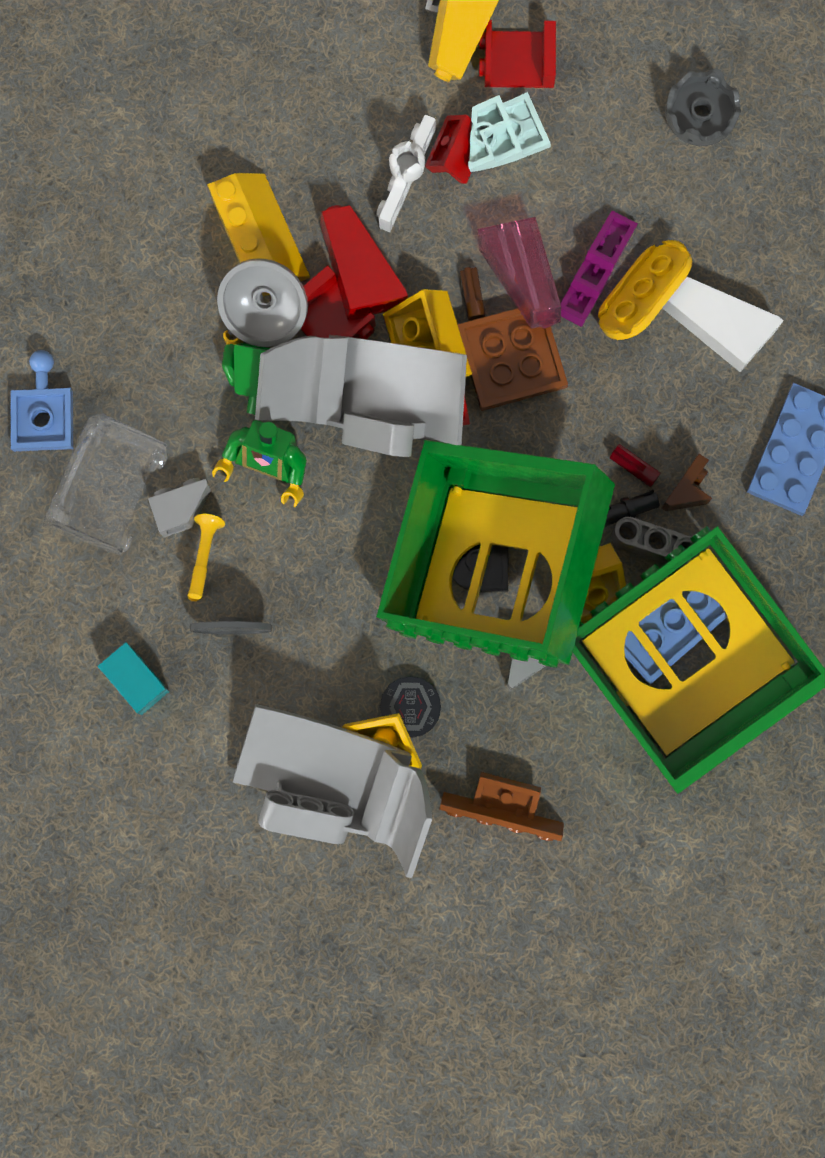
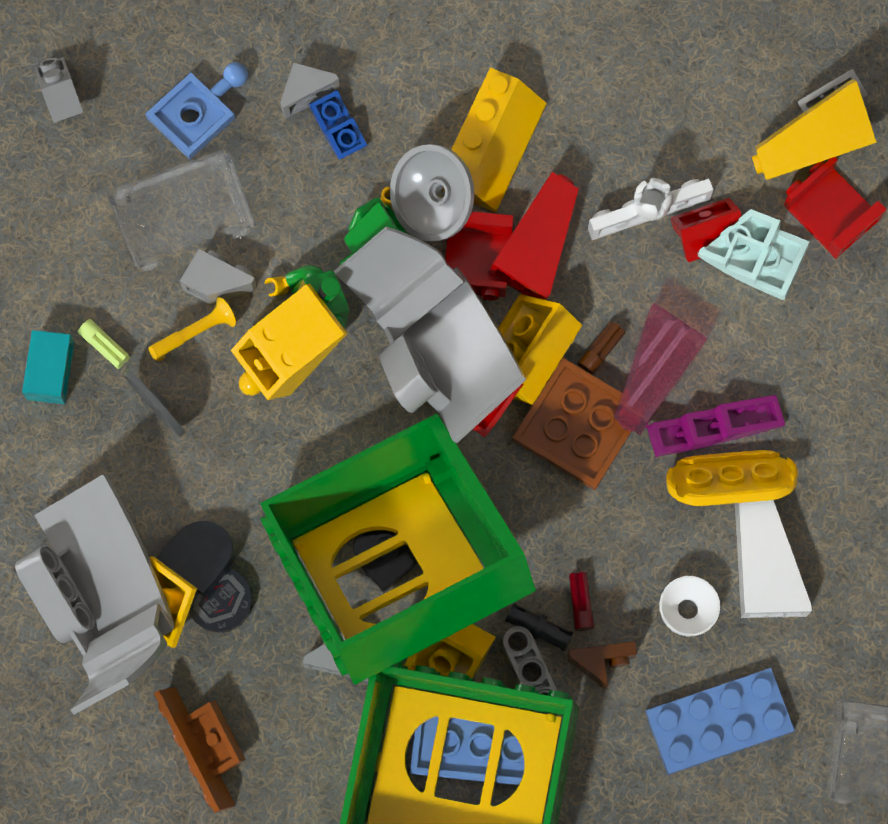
camera: 45 degrees right, 5 degrees down
none -> yellowish green piece [78,319,130,369]
none -> black tile [156,521,234,597]
none -> yellow slope [231,284,348,400]
none -> light grey slope [280,63,340,119]
none -> blue slope [308,90,367,160]
none -> white piece [659,576,720,637]

